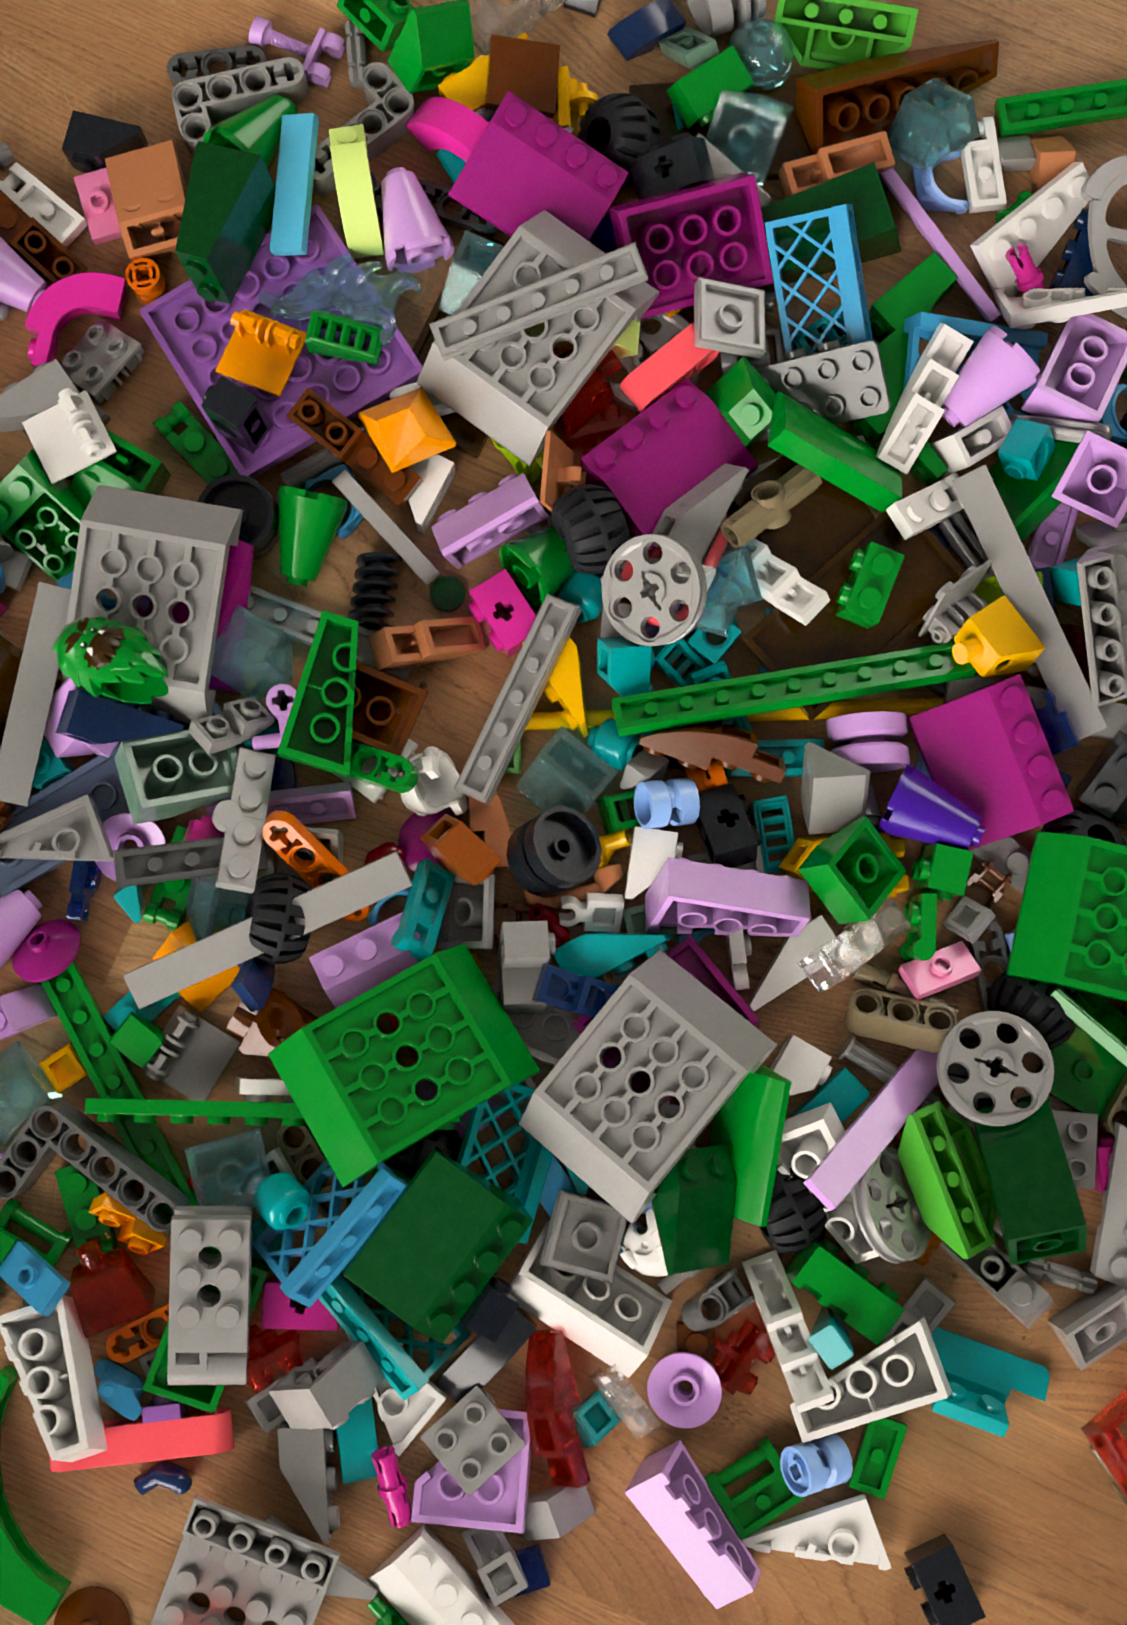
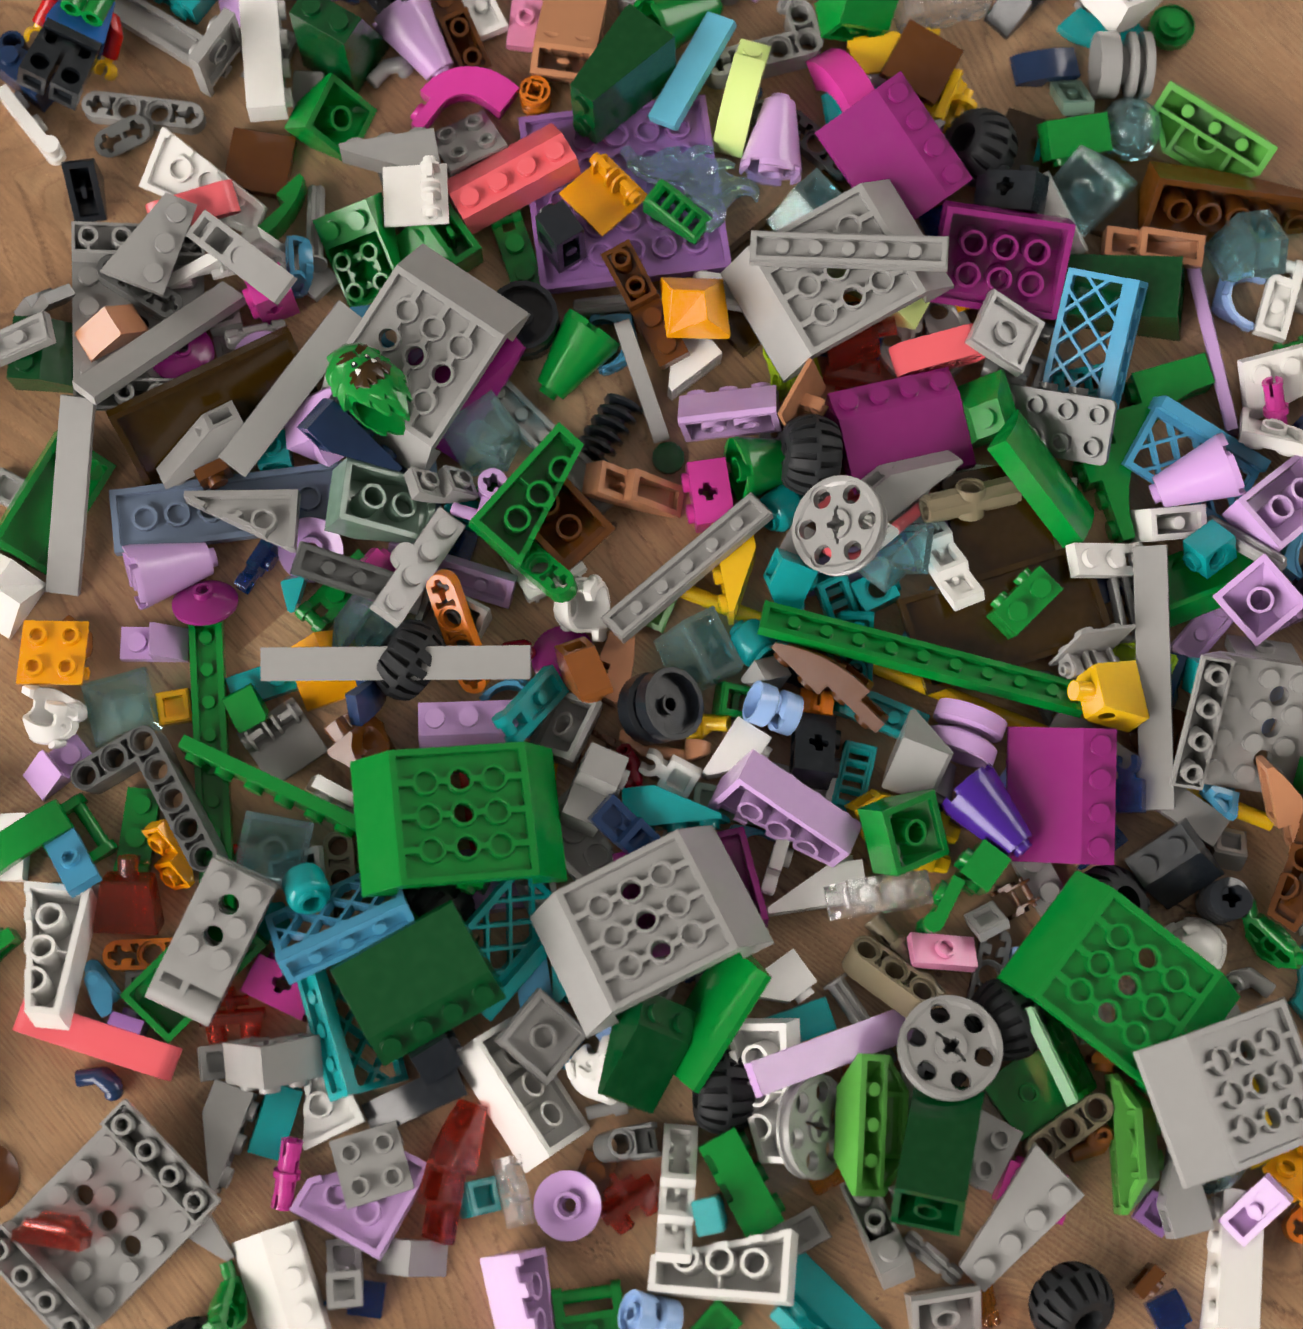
camera: 20 degrees right, 5 degrees down
white slope [876,323,974,474] -> none
none -> coral slope [448,123,581,235]

